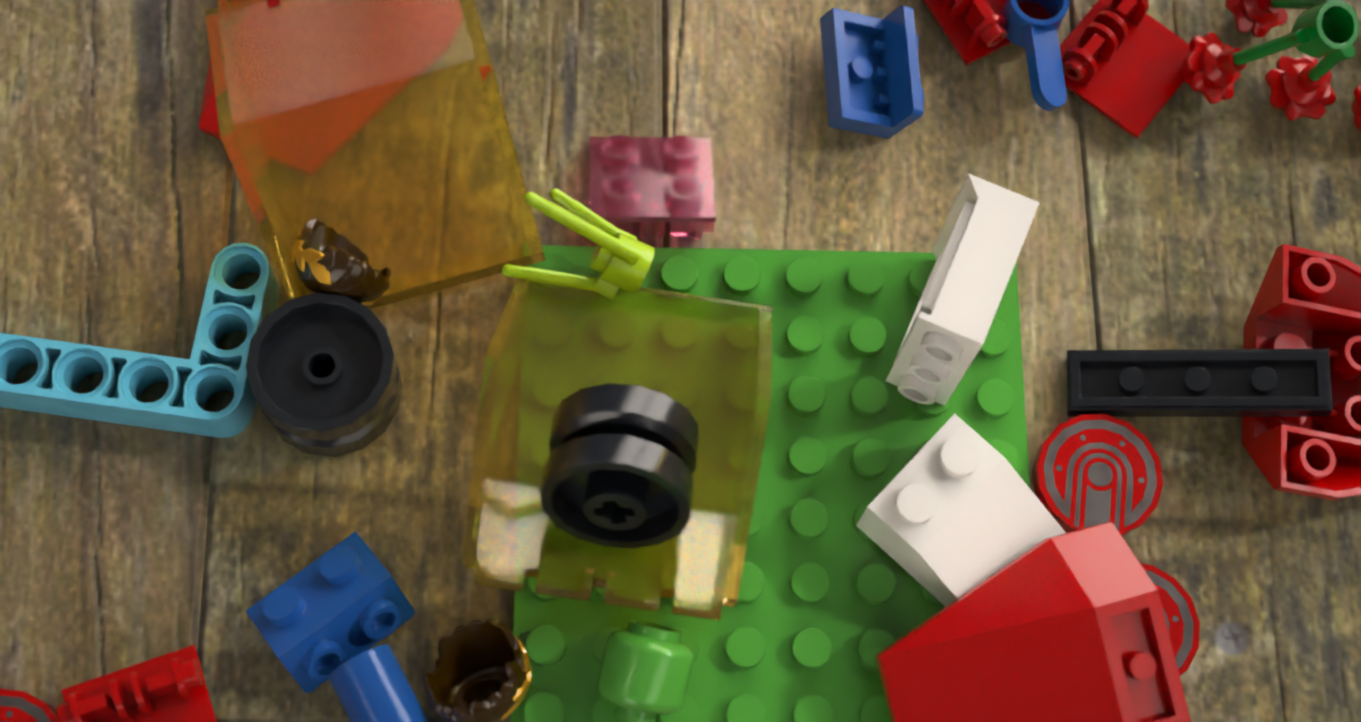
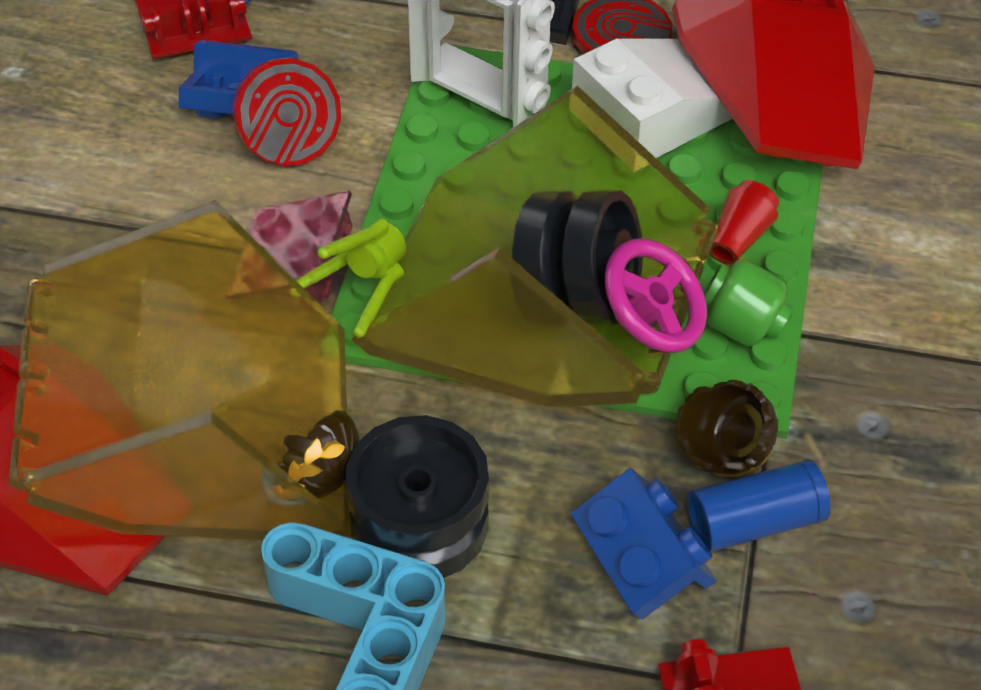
camera: 70 degrees left, 20 degrees down
none -> tile [232,57,342,166]
none -> dark pink piece [605,238,707,353]
none -> red cone [707,180,779,265]

